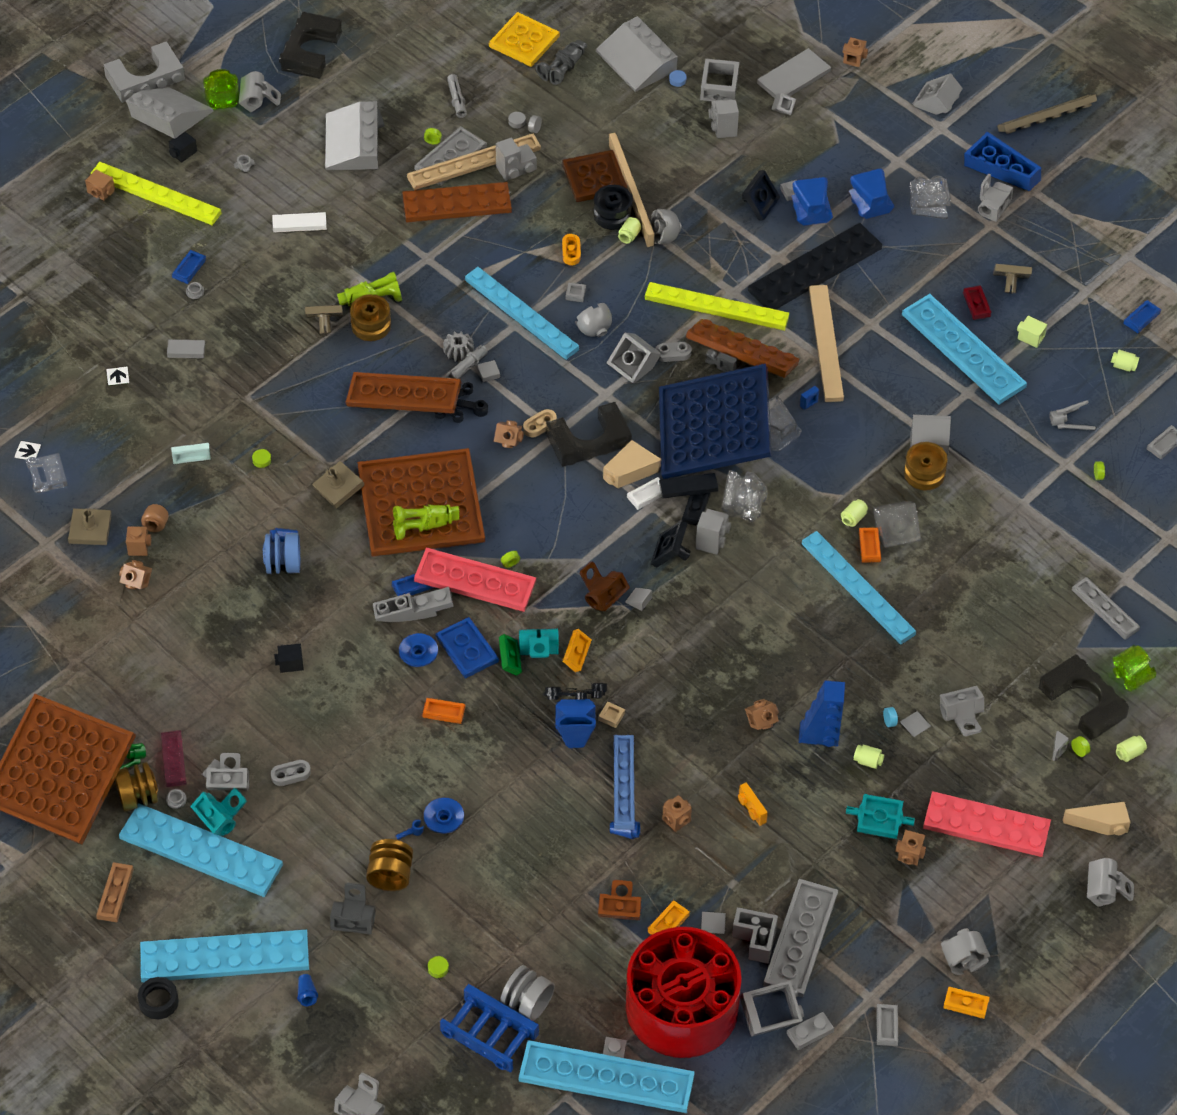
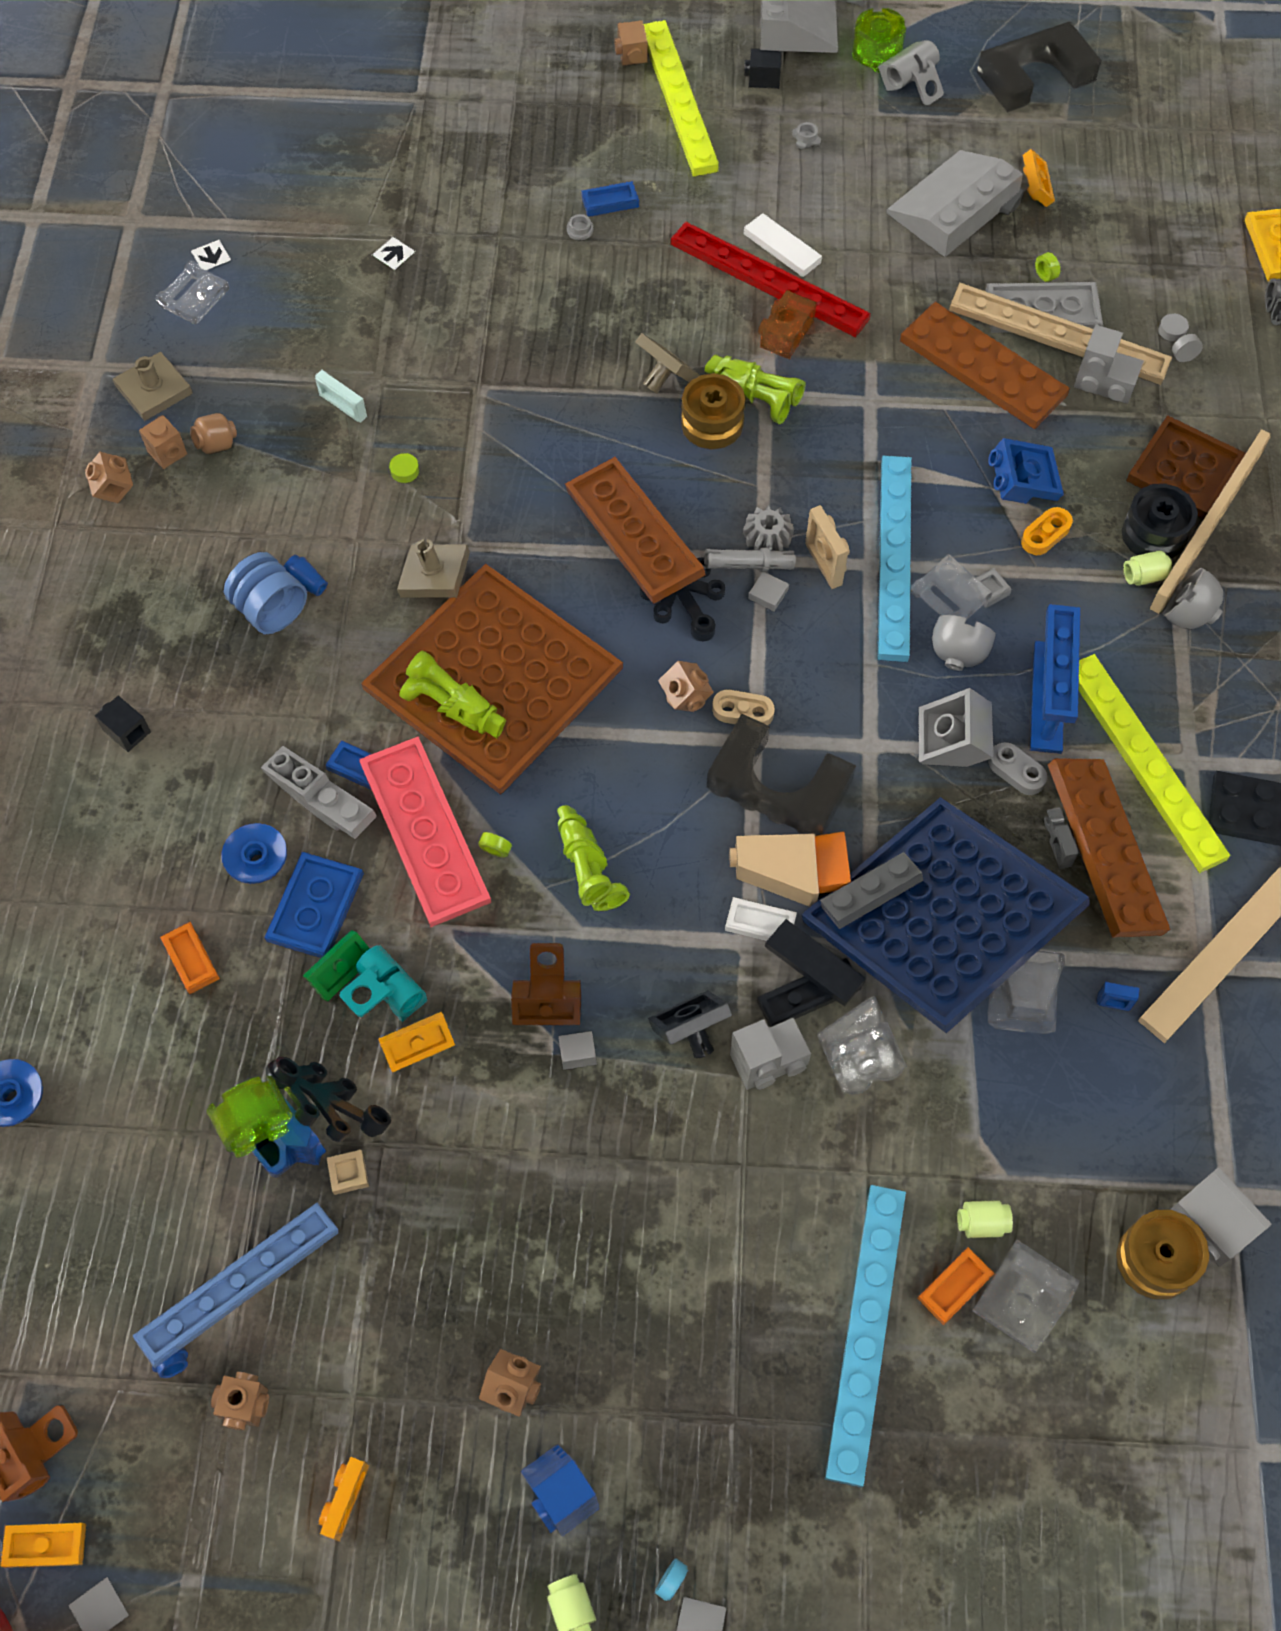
camera: 50 degrees right, 10 degrees up
light grey tile [167,339,206,358] -> none
light grey pin [447,74,467,118] -> none
none -> clear neon green brick [206,1075,293,1158]
none -> lime piece [557,805,630,911]
none -> red tile [671,222,871,338]
none -> clear orange brick [758,290,816,360]
none -> tan plate [805,505,850,589]
none -> orange tile [815,832,851,894]
none -> dark grey plate [820,852,923,929]
none -> clear plate [910,554,992,620]
none -> blue plate [988,438,1064,504]
none -> light orange plate [1023,149,1055,207]
none -> blue fence [1030,604,1080,754]

